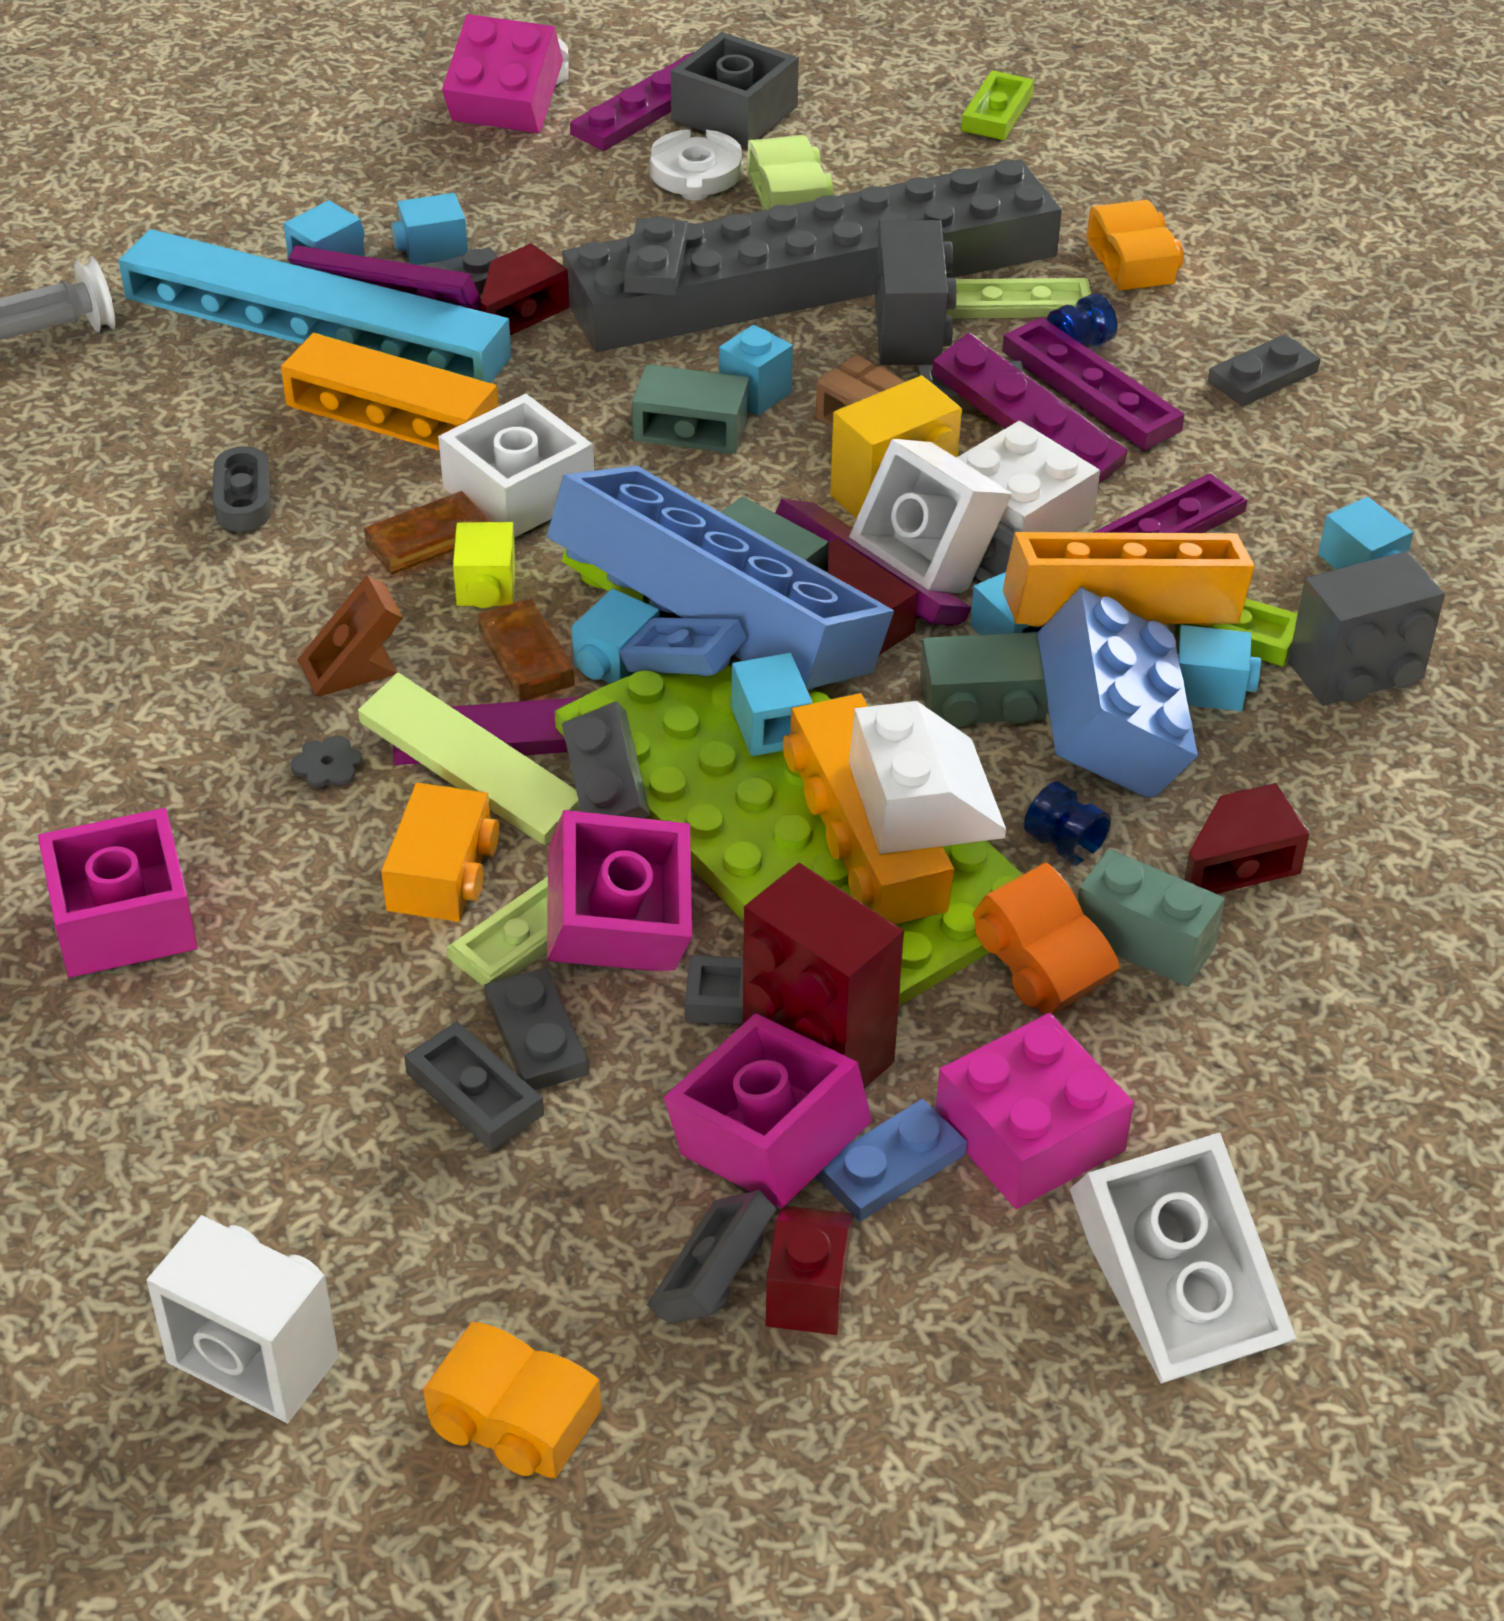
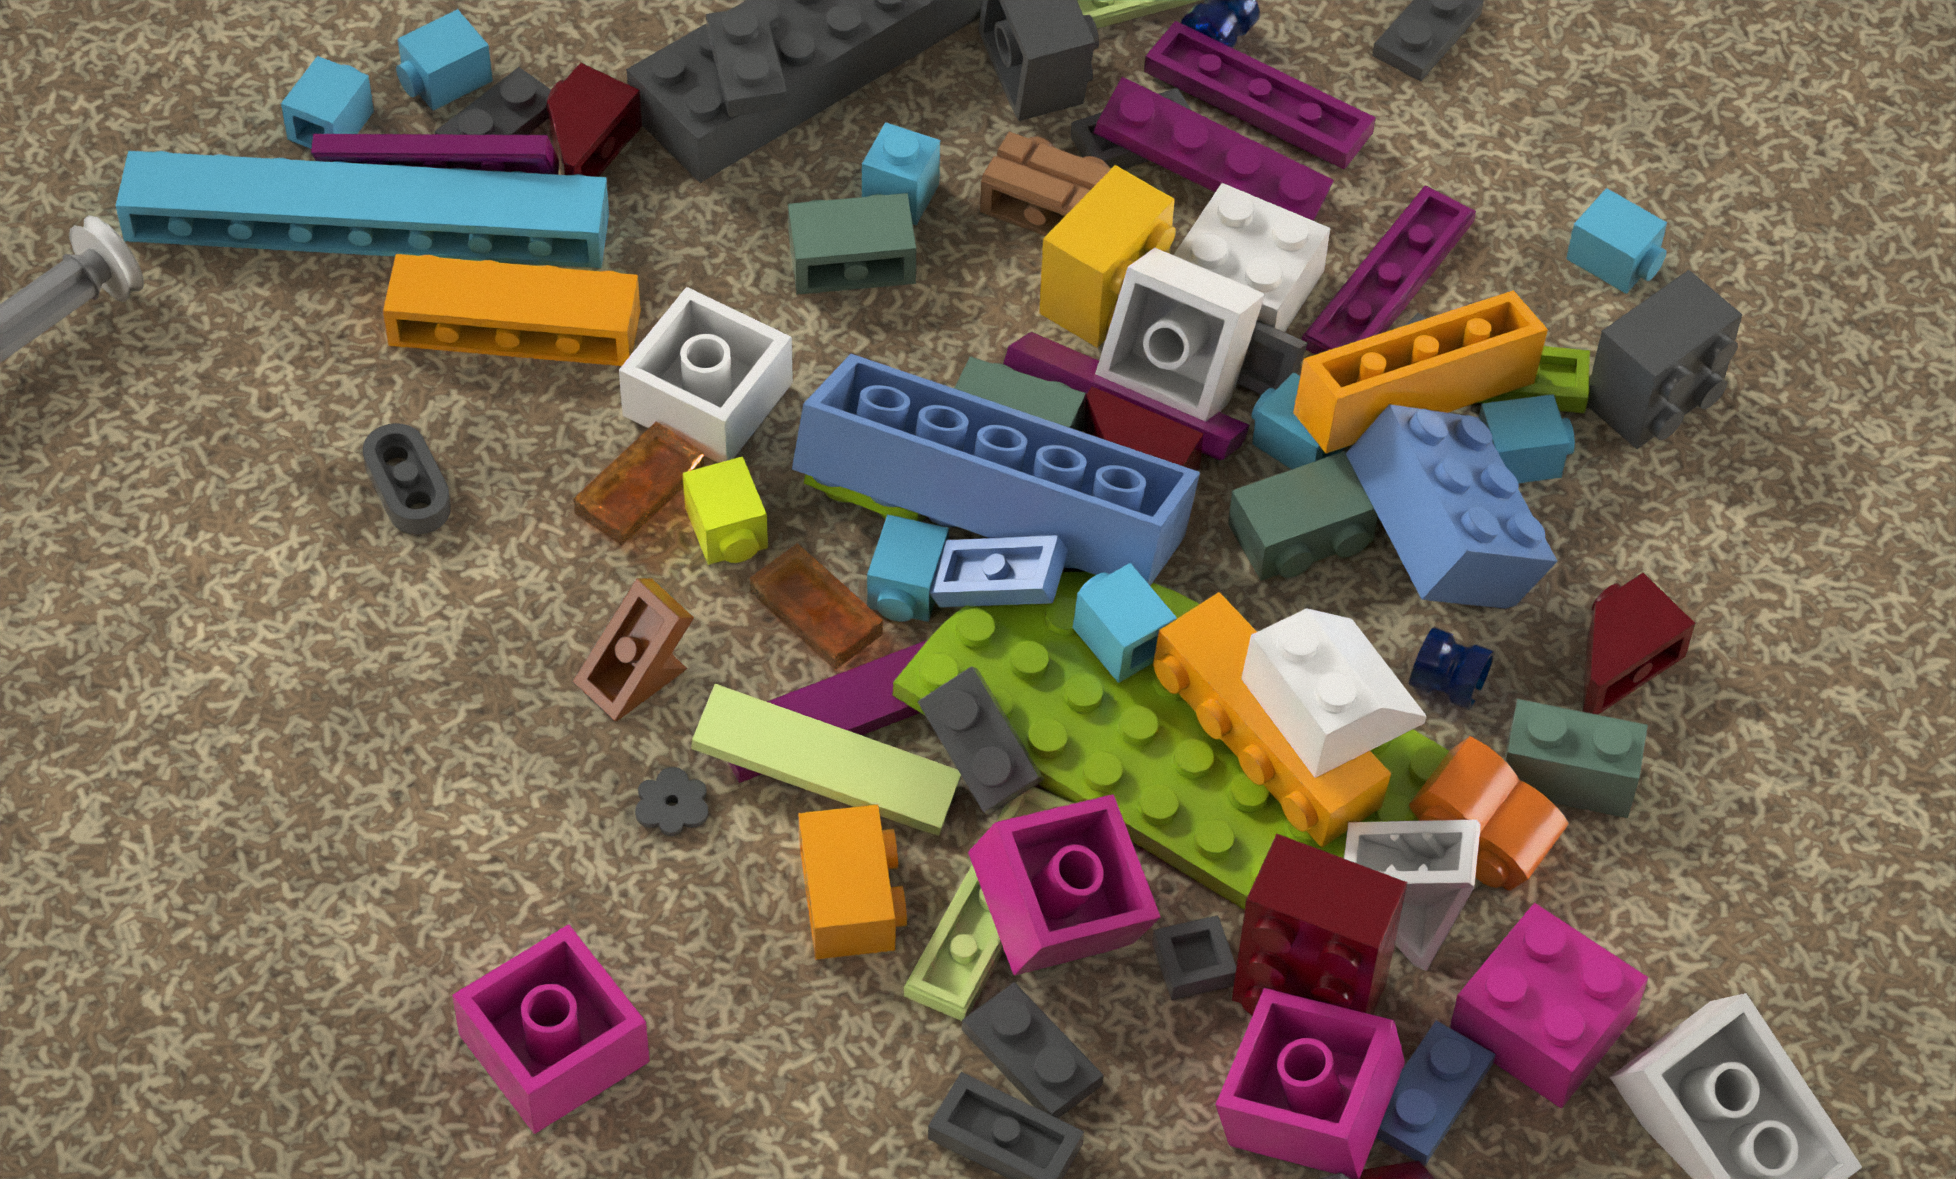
camera: 20 degrees left, 10 degrees up
none -> white slope [1344,820,1481,971]

